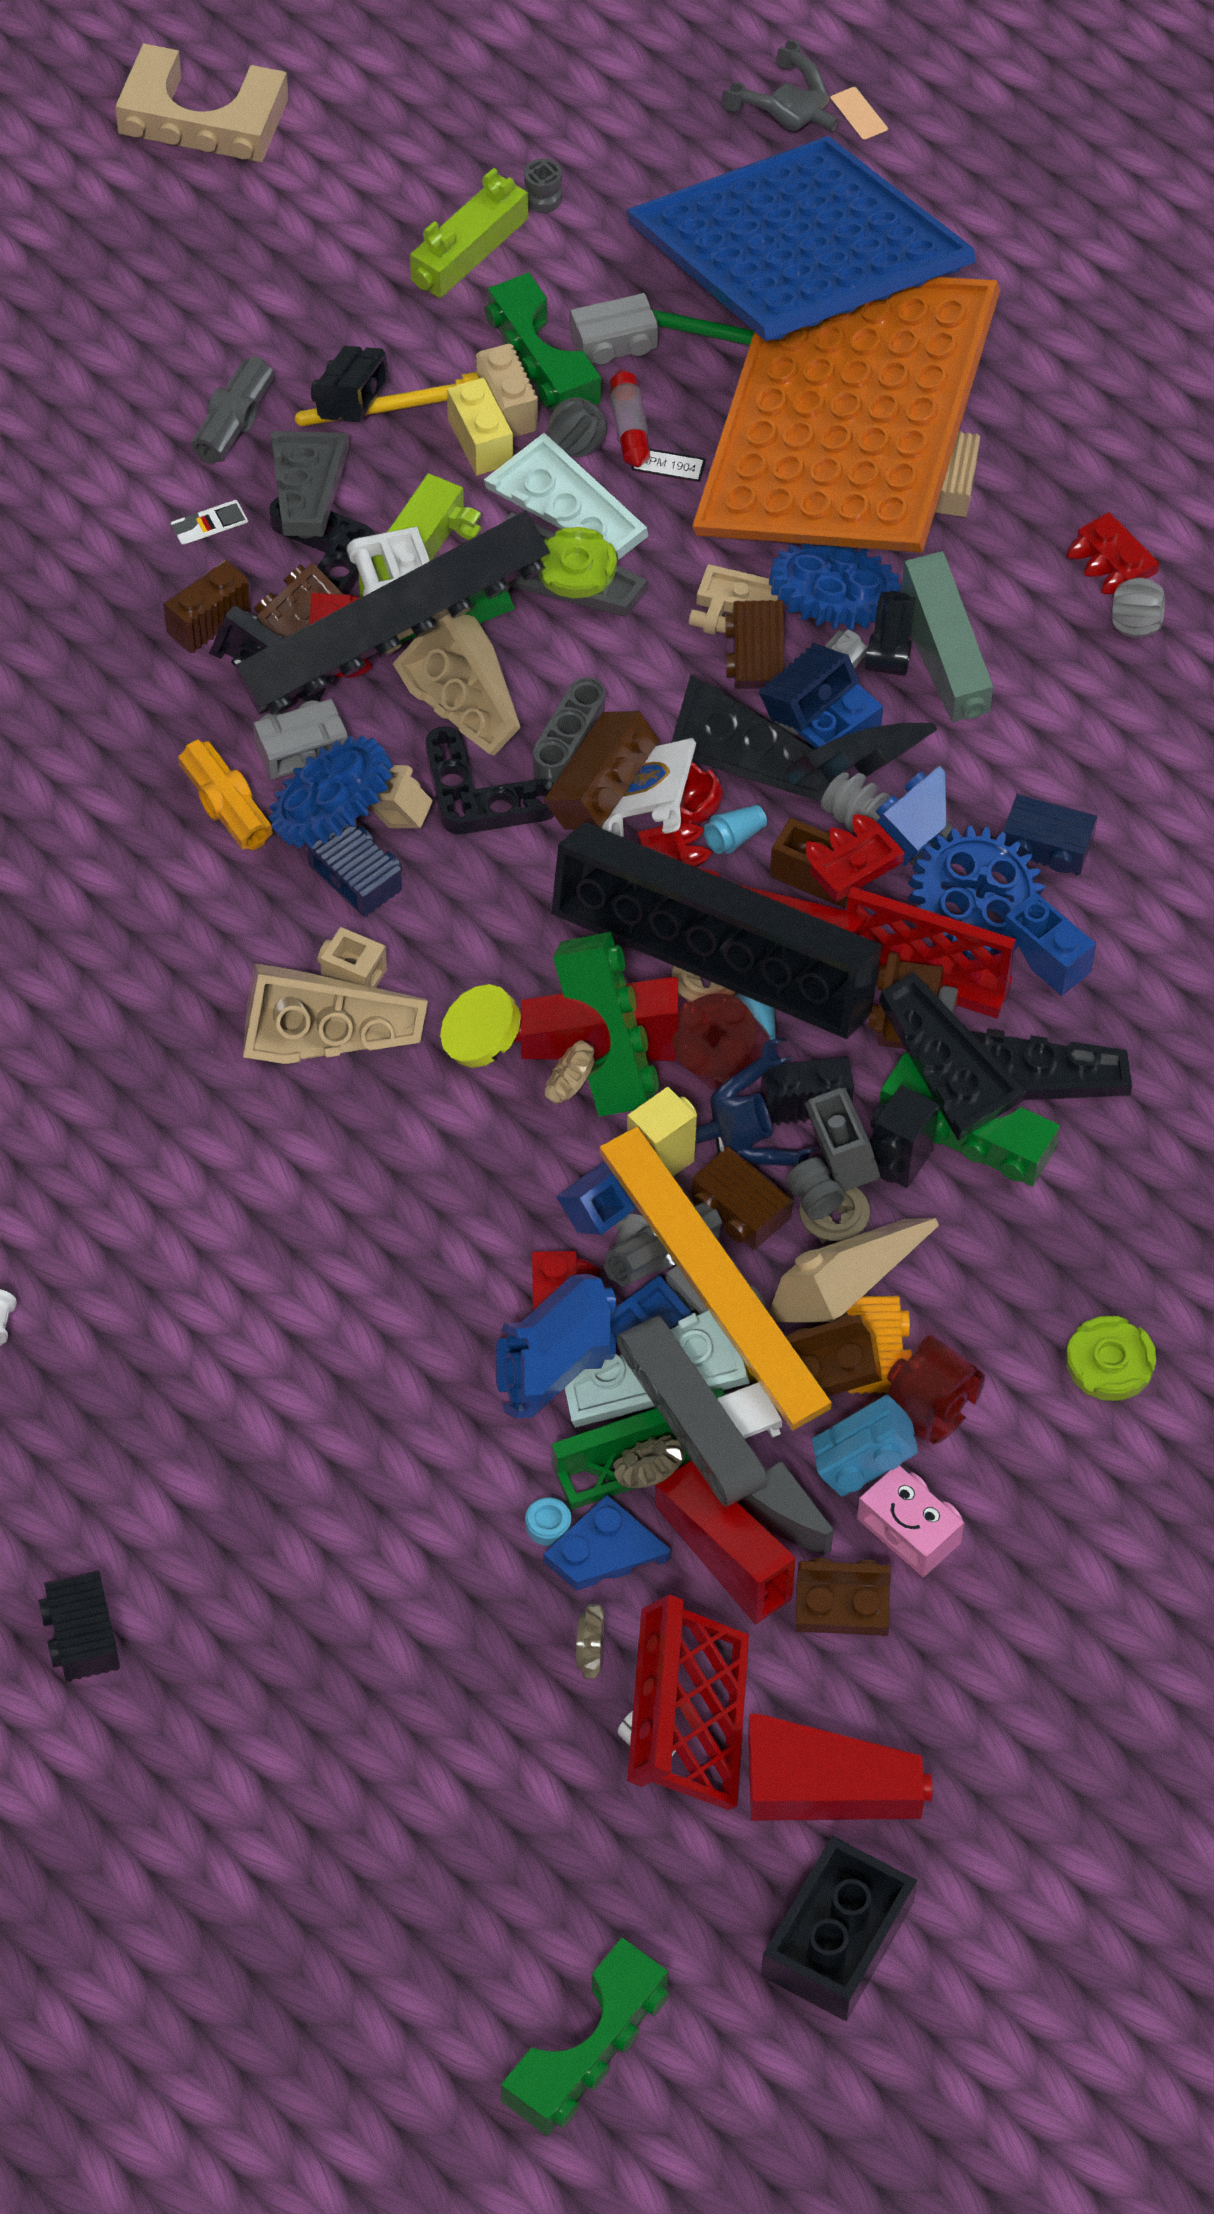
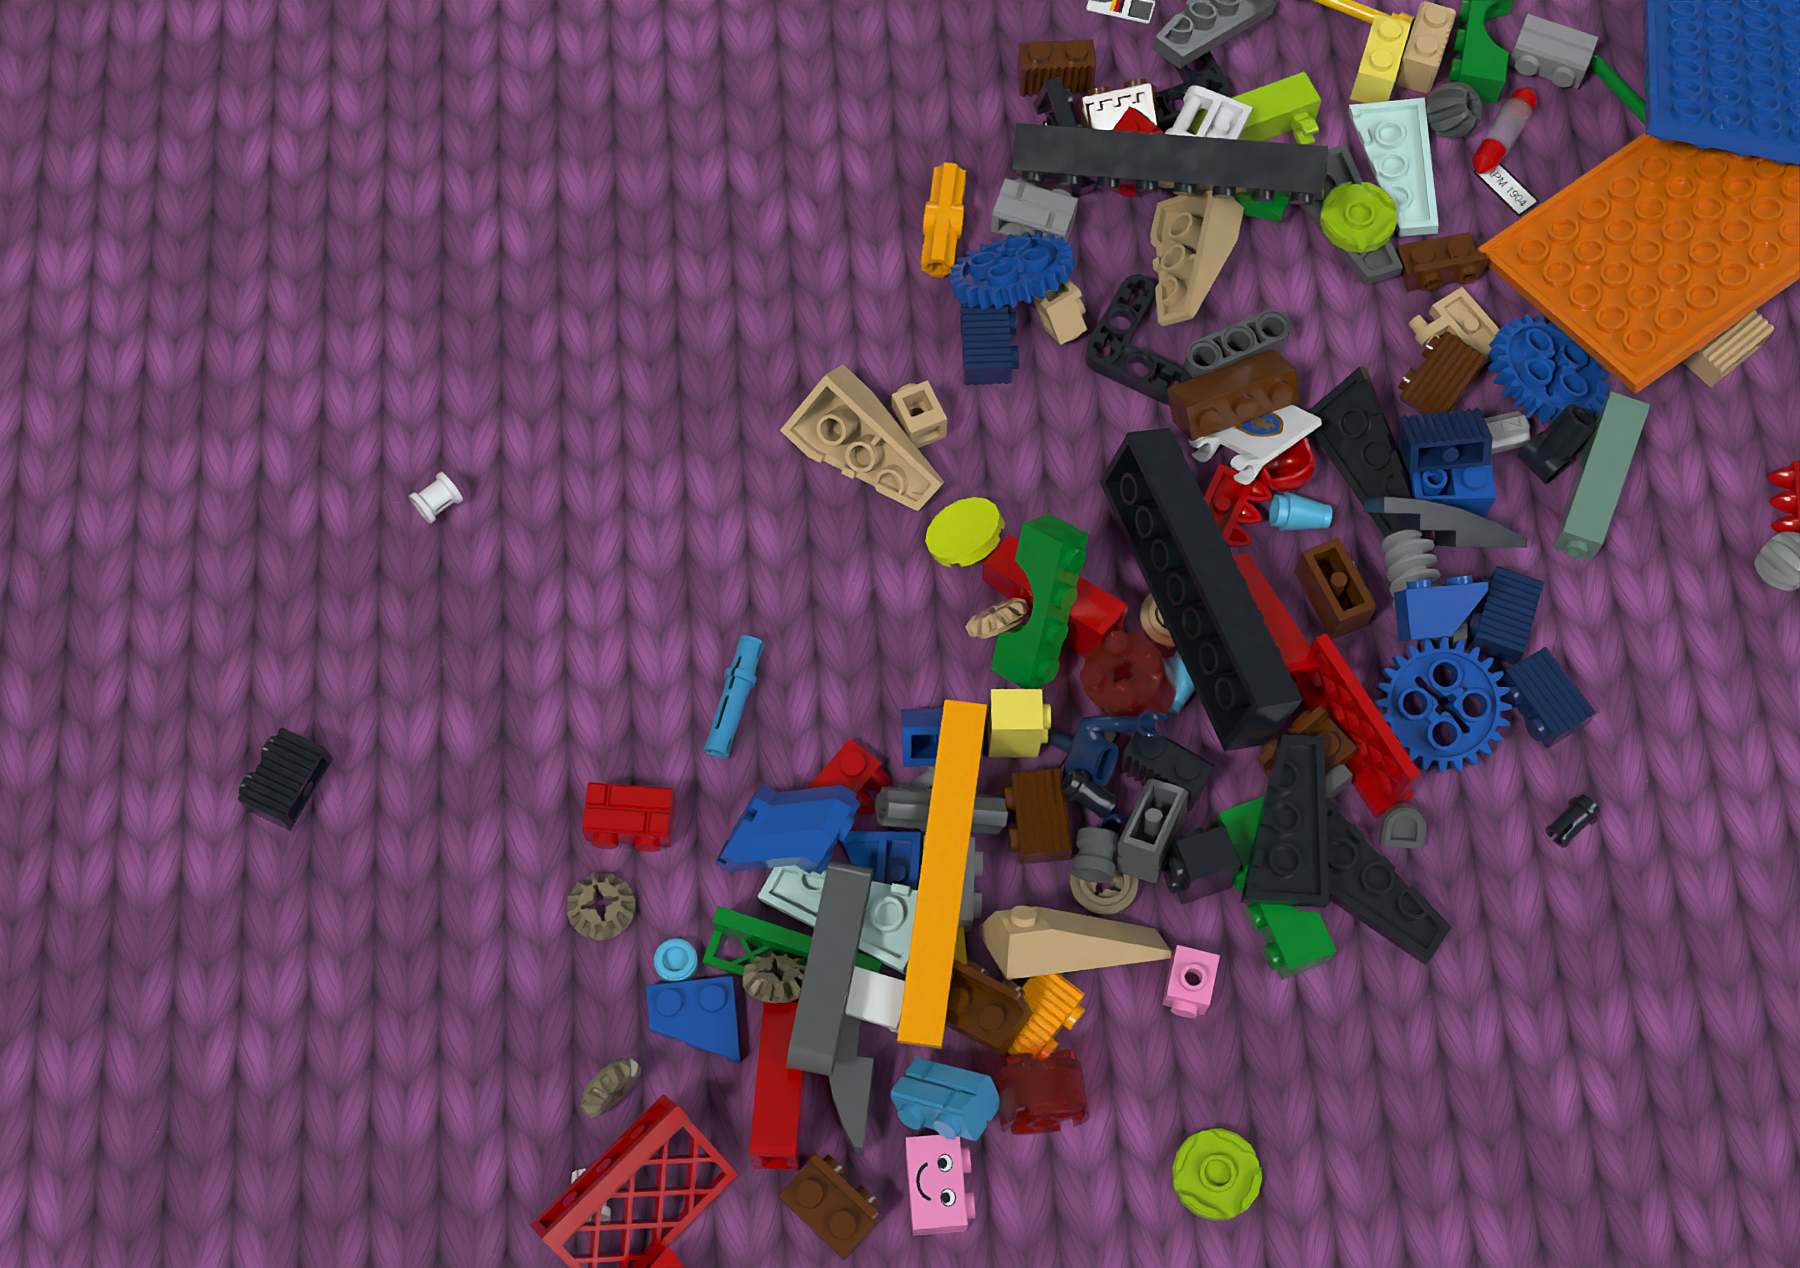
camera: 40 degrees right, 10 degrees up
red plate [806,814,905,902] -> none
blue slope [1005,892,1096,996] -> none
none -> dark tan gear [566,872,635,940]
none -> red brick [582,782,676,852]
none -> dark azure pin [703,635,765,759]
none -> black pin [1060,770,1117,819]
none -> bright pink brick [1162,945,1220,1018]
none -> dark grey tile [1379,803,1426,849]
none -> reddish brown bracket [1395,232,1488,292]
none -> dark blue brick [1467,566,1544,665]
none -> black pin [1545,794,1600,848]

